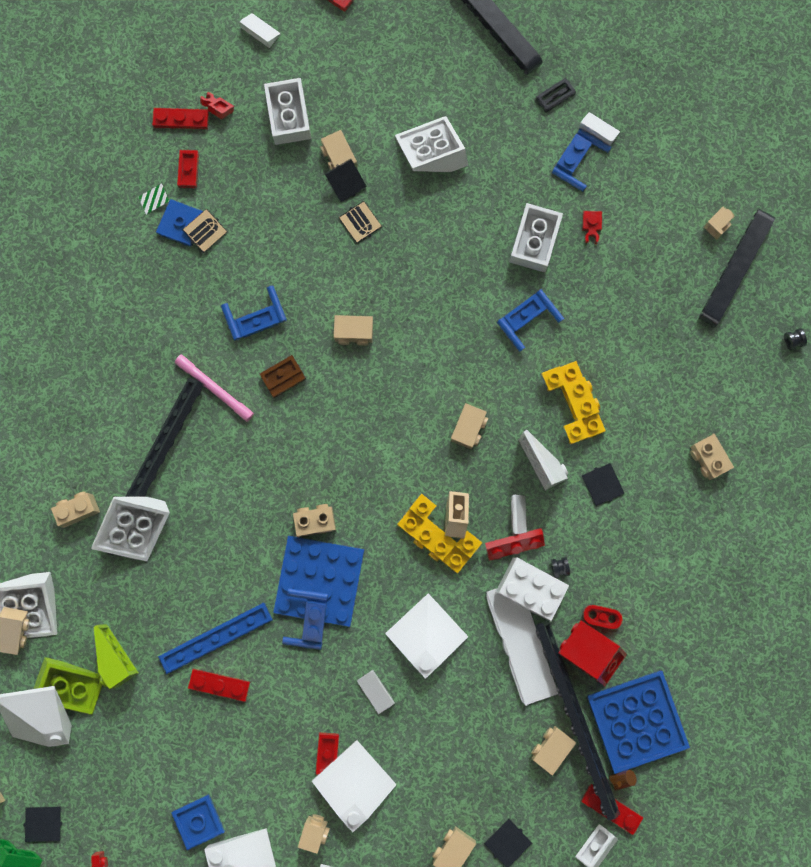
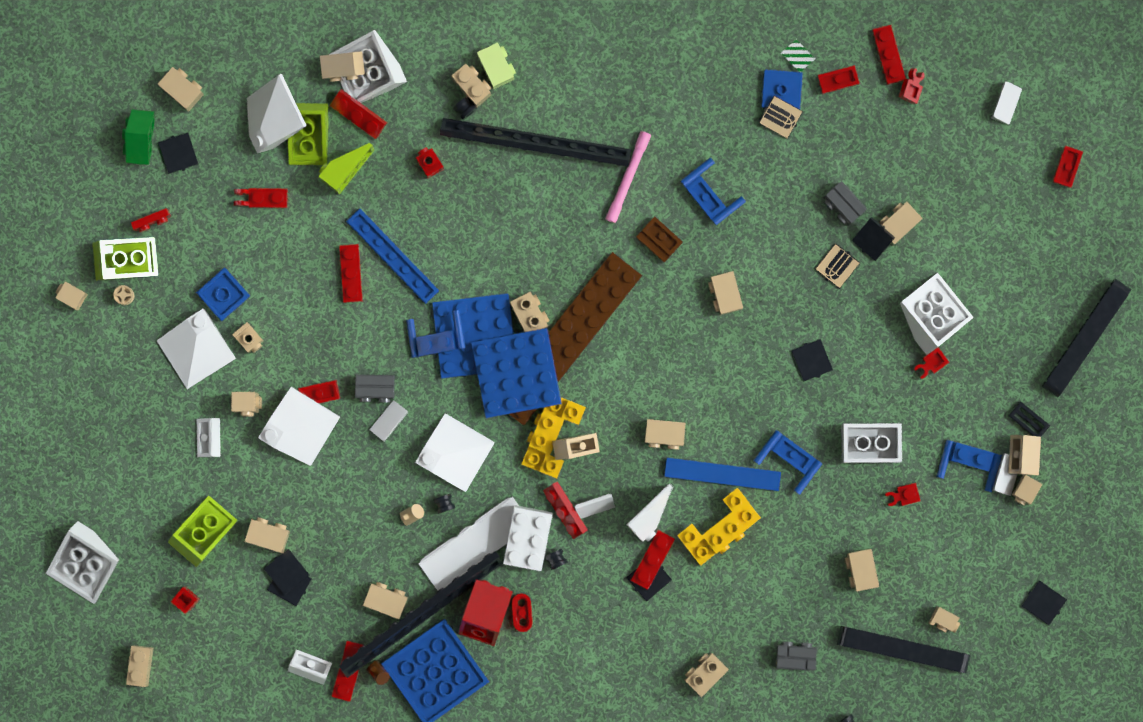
camera: 65 degrees right, 5 degrees up
white slope [91,497,170,561] -> none
white brick [264,78,311,145] -> none
none -> tan brick [232,322,263,353]
none -> red hinge [234,188,288,208]
none -> black piece [264,549,309,595]
none -> red plate [330,89,387,139]
none -> dark grey brick [355,375,395,403]
none -> tan piece [400,504,424,526]
none -> red brick [416,147,444,179]
none -> black wheel [433,493,456,514]
none -> black wheel [453,96,477,120]
none -> blue plate [472,328,562,418]
none -> yellowish green brick [477,43,516,89]
none -> reddish brown plate [509,252,642,426]
none -> red plate [631,530,675,590]
none -> blue tile [664,458,781,491]
none -> dark grey brick [776,641,817,671]
none -> black piece [791,339,833,381]
none -> dark grey brick [823,181,867,226]
none -> tan brick [845,549,879,592]
none -> red plate [913,347,950,379]
none -> tan brick [1008,435,1041,475]
none -> tan brick [1012,475,1042,506]
none -> black piece [1022,580,1067,625]

